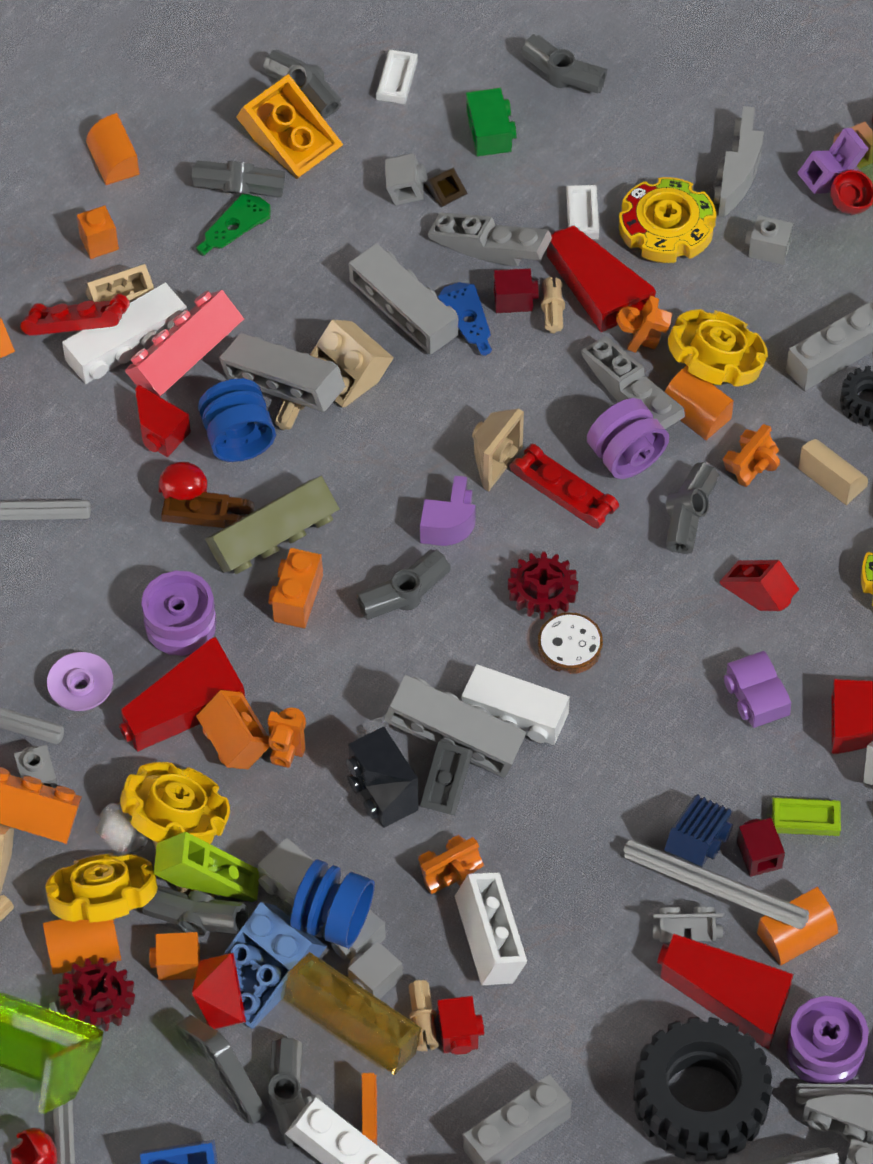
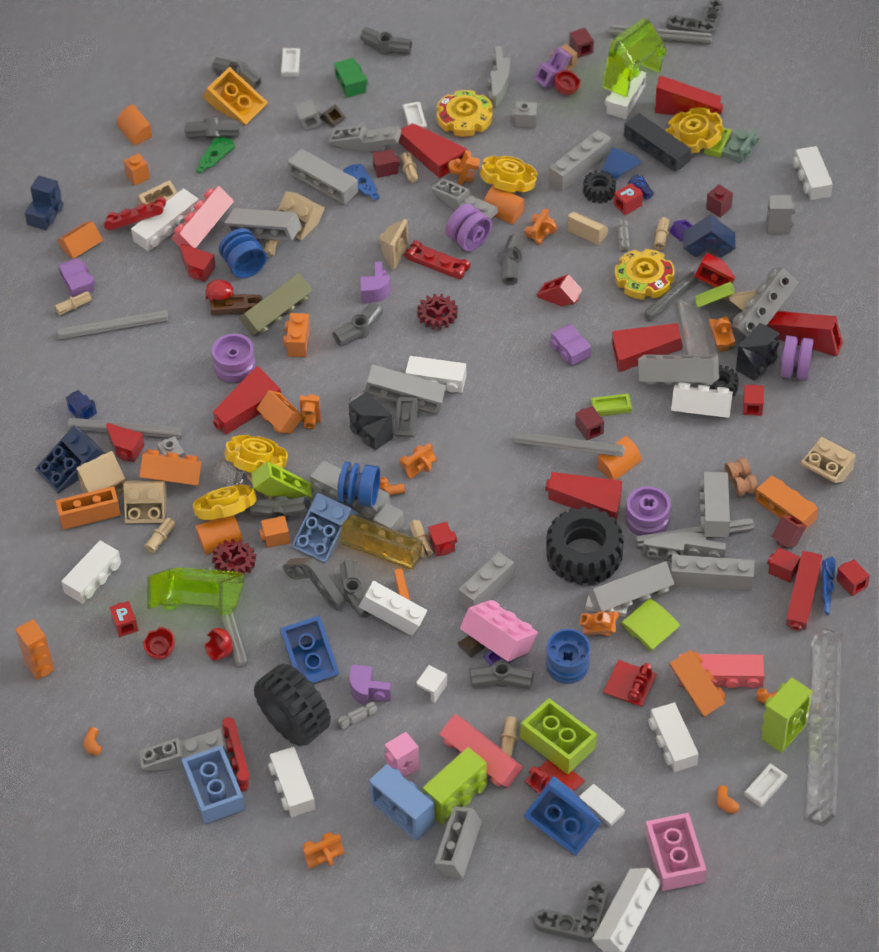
camera: 10 degrees left, 5 degrees down
lavender dish [47,652,113,711] -> none
red slope [192,953,246,1030] -> none
white brick [454,873,527,985] -> none
white tile [538,613,603,674] -> none
light grey hinge [652,907,723,943] -> none
dark blue brick [665,794,733,867] -> none
none -> orange arm [379,477,405,496]

